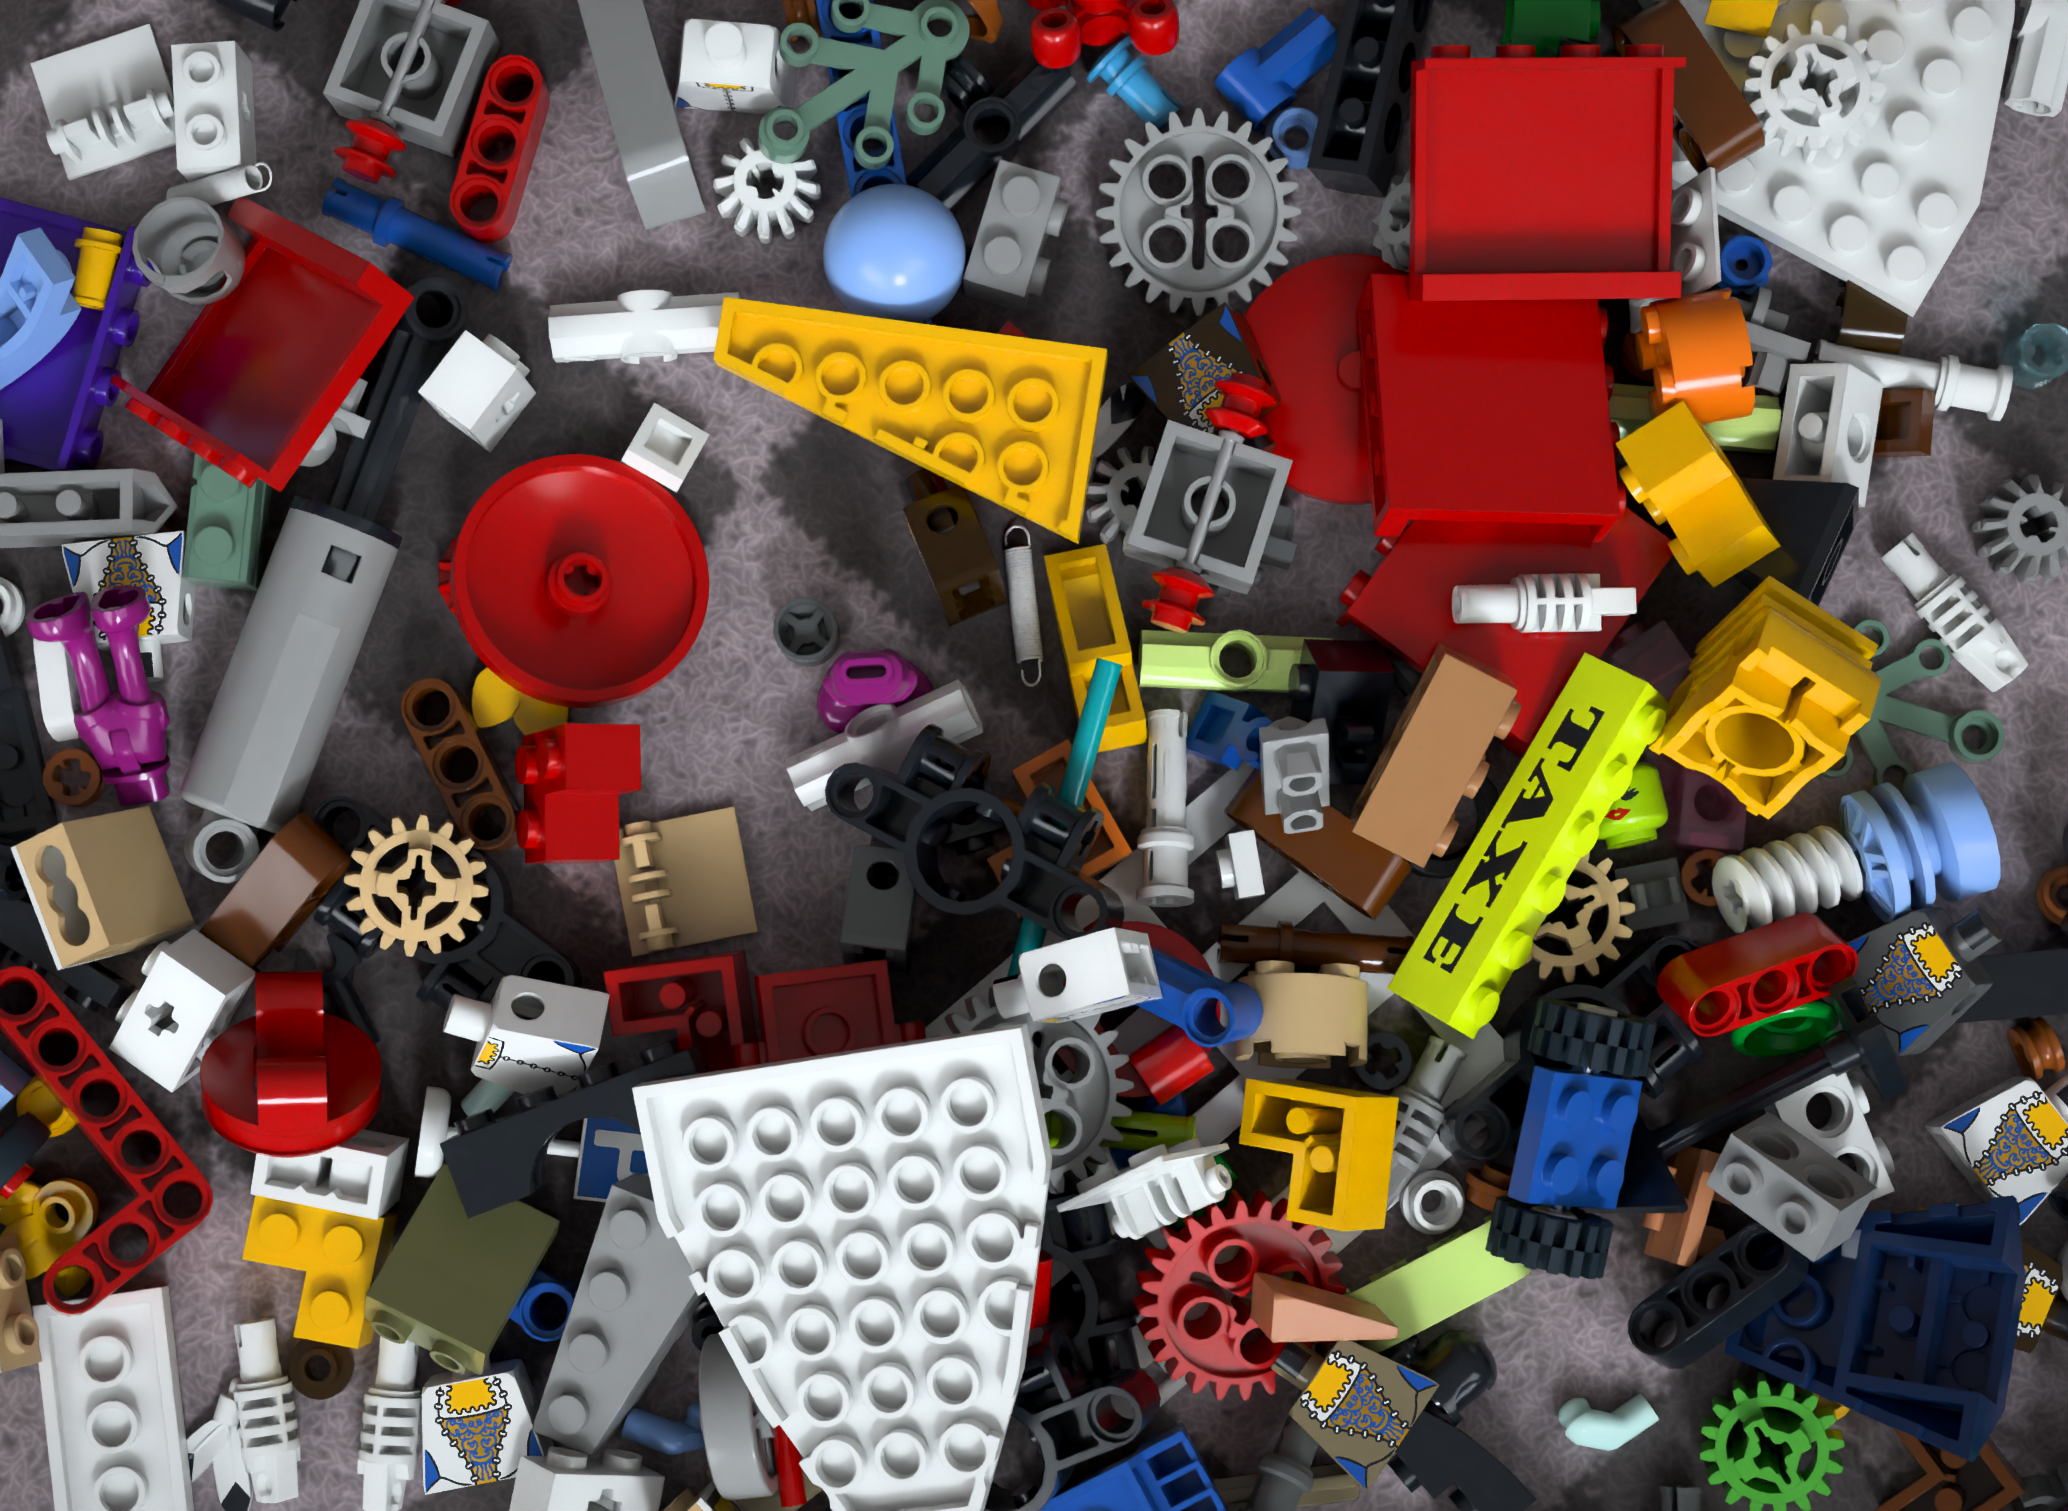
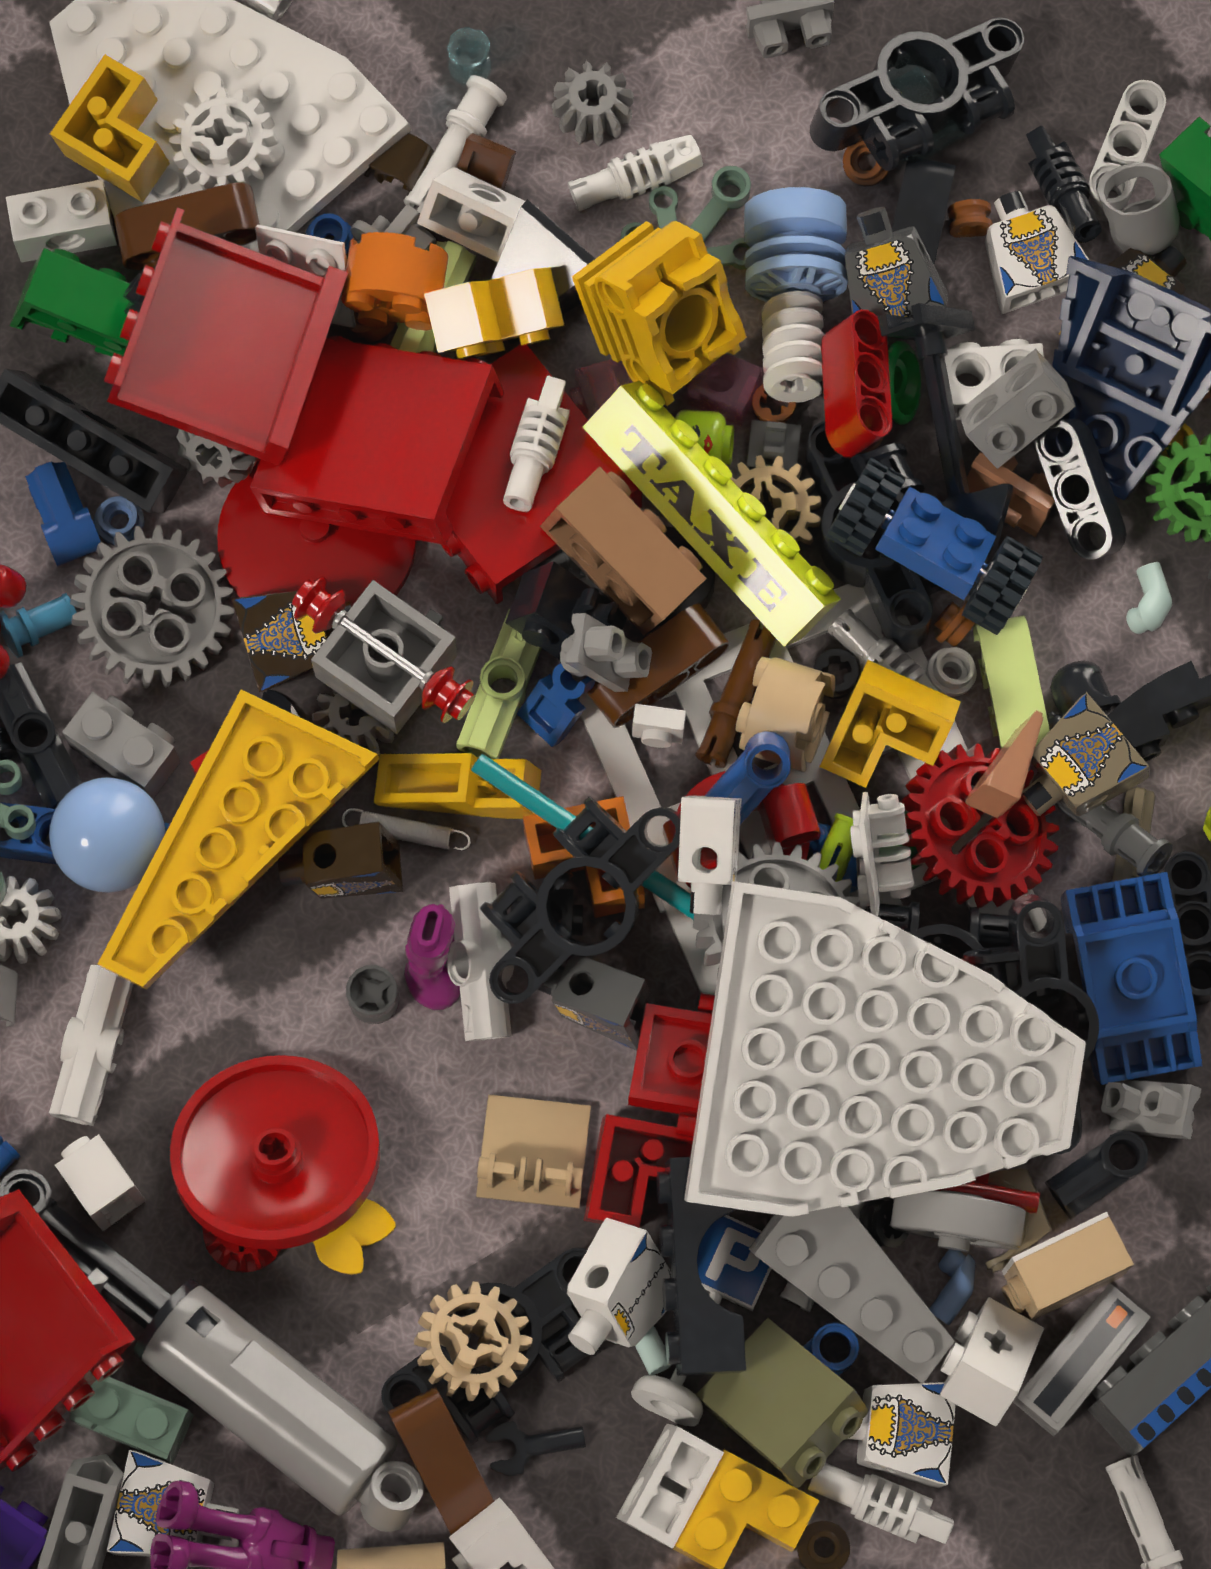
camera: 70 degrees left, 10 degrees down
red piece [200,970,381,1158] -> none
reddish brown beam [401,678,521,853] -> none
red brick [515,723,641,864] -> none
white plate [621,403,710,493] -> none
white pin [1136,709,1195,907] -> none

